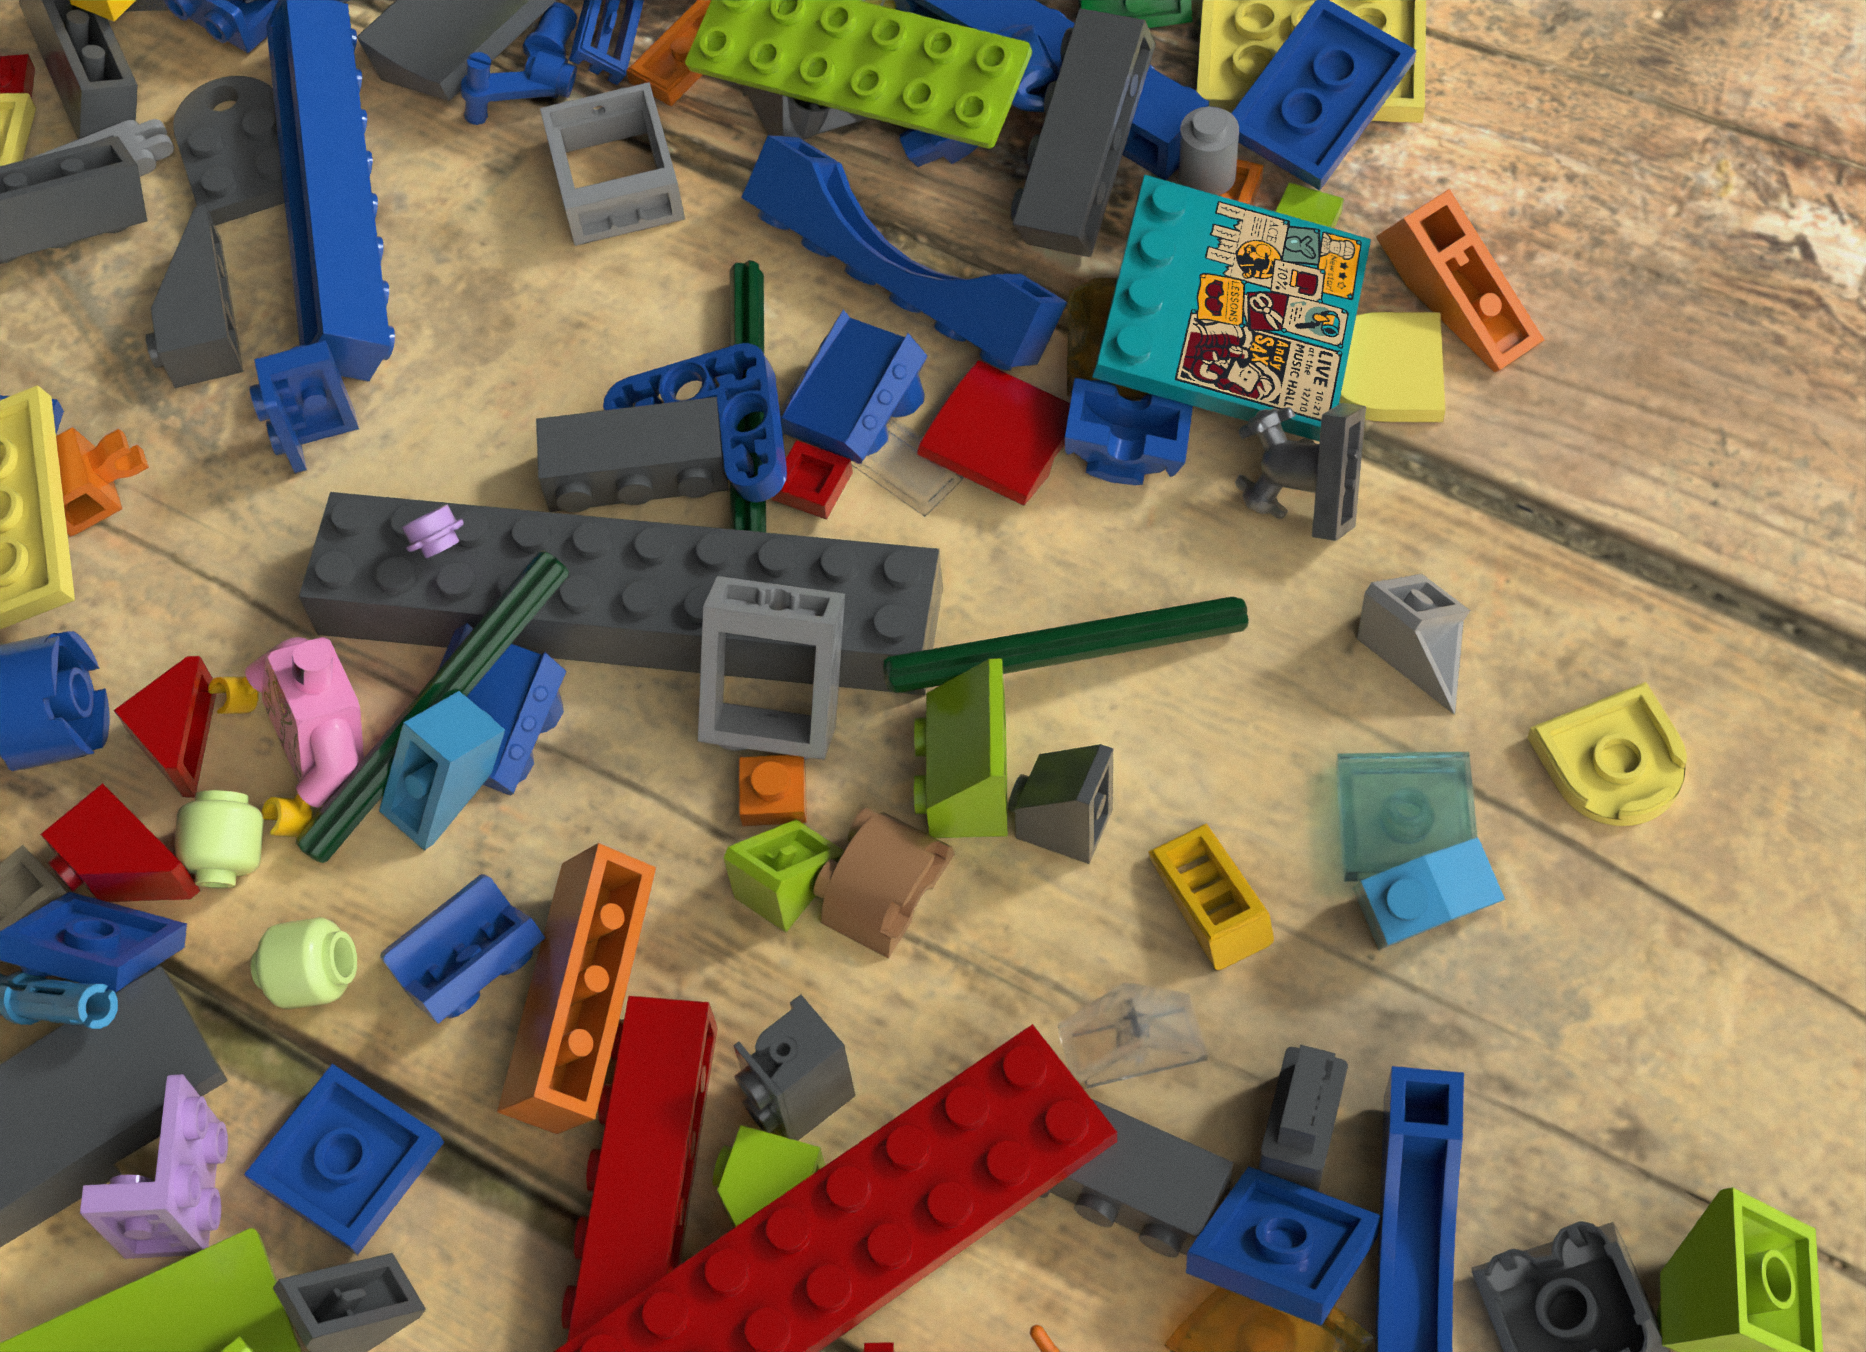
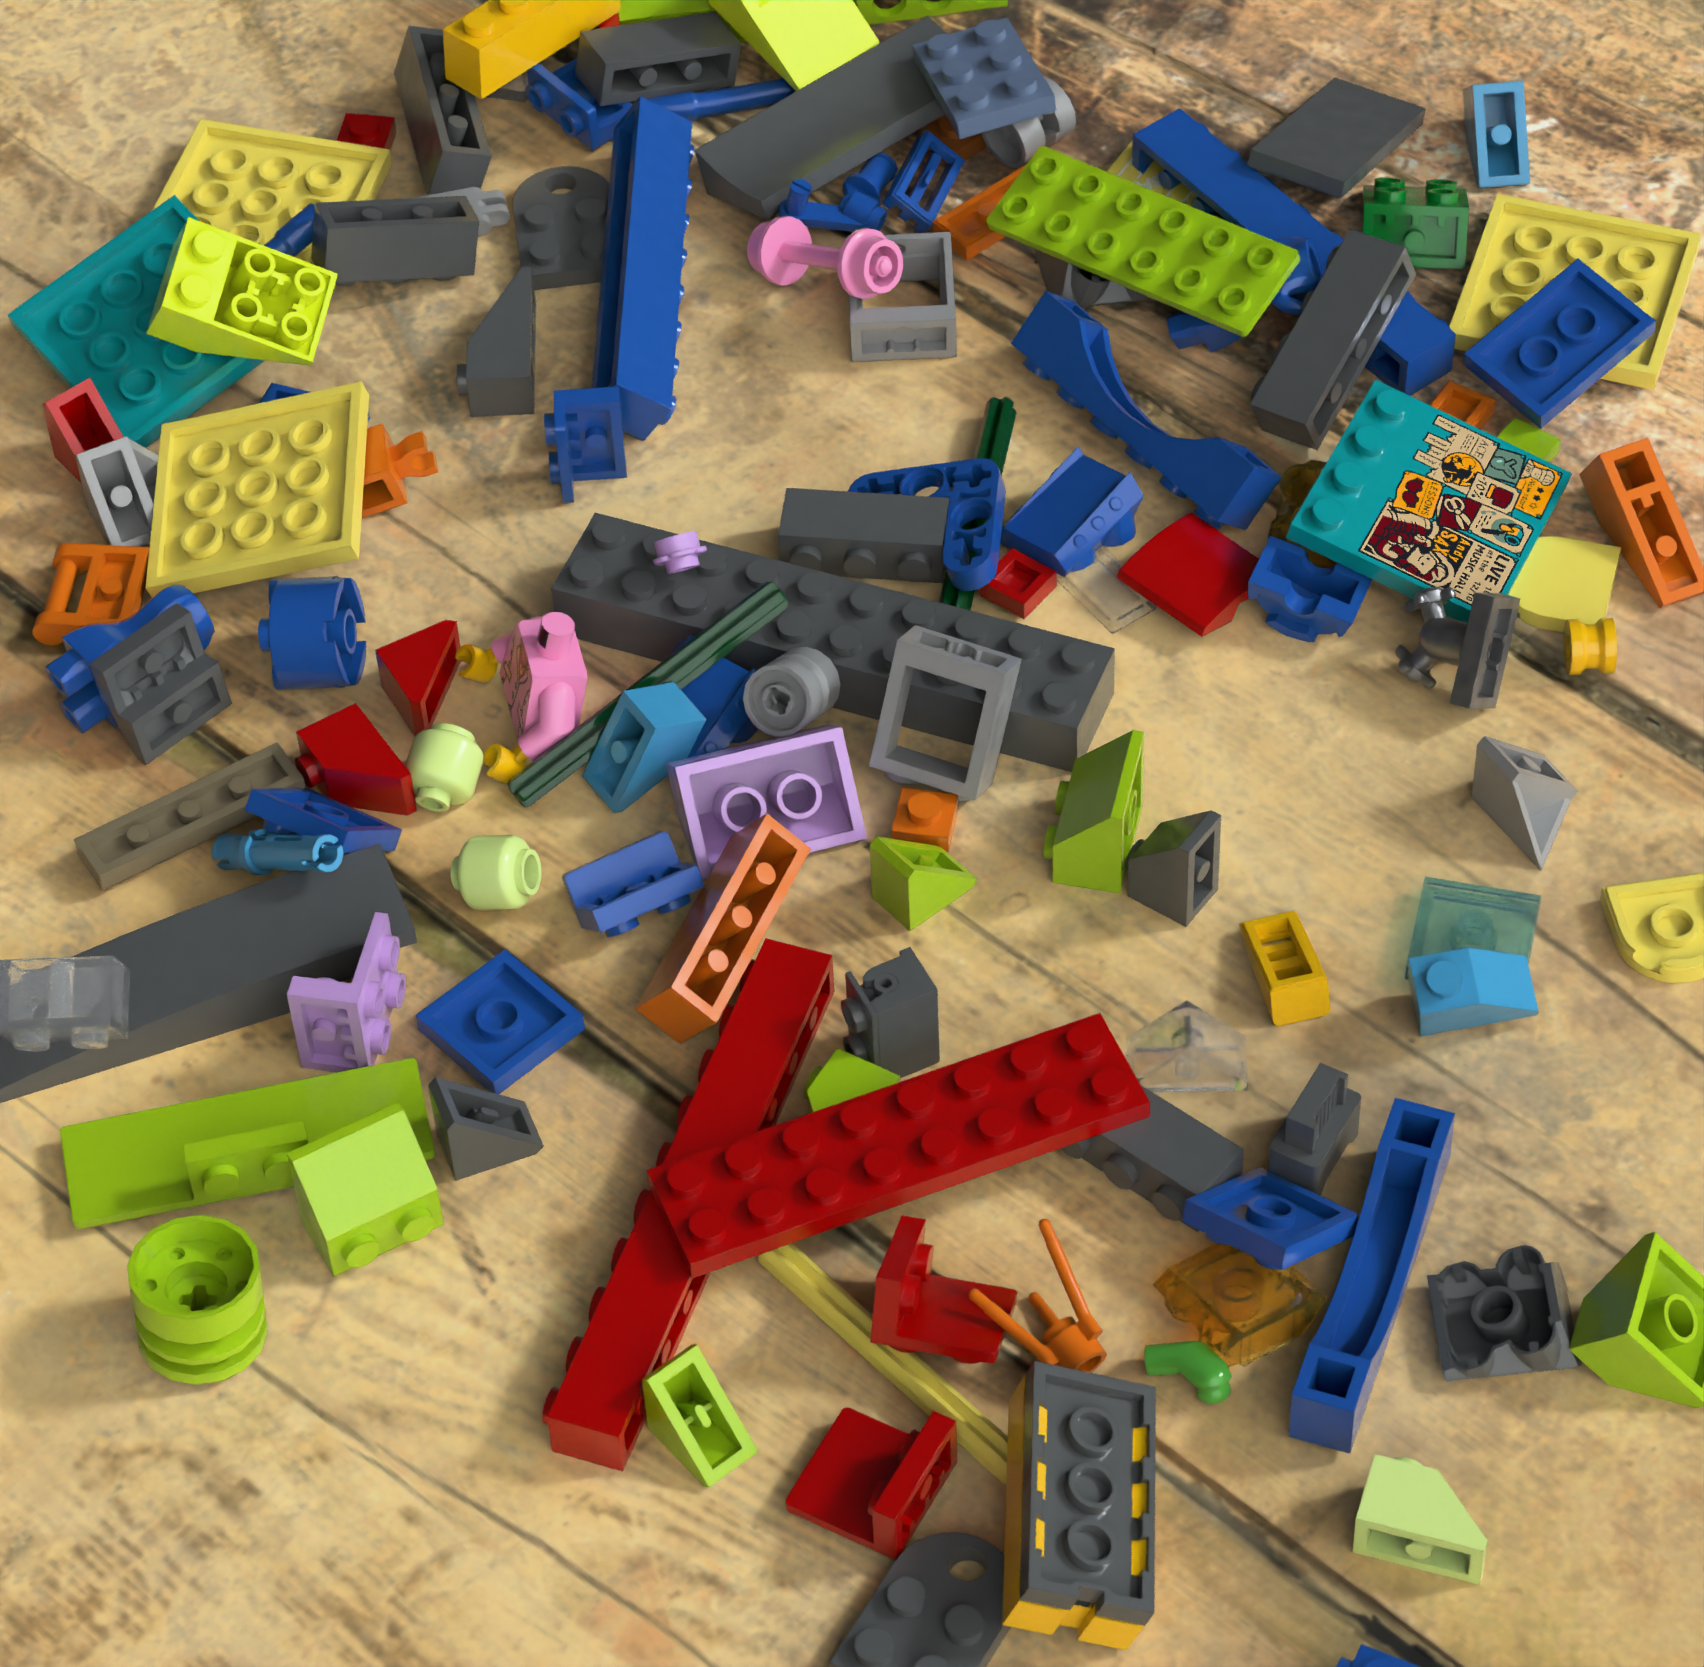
camera: 10 degrees right, 10 degrees down
medium nougat cylinder [813,808,955,959] -> none
dark green axle [883,596,1249,693] -> none
light grey brick [1179,106,1239,196] -> none
none -> lavender slope [666,724,867,879]
none -> light grey wheel [743,647,841,737]
none -> bright pink piece [747,216,903,299]
none -> yellow wheel [1564,618,1617,675]

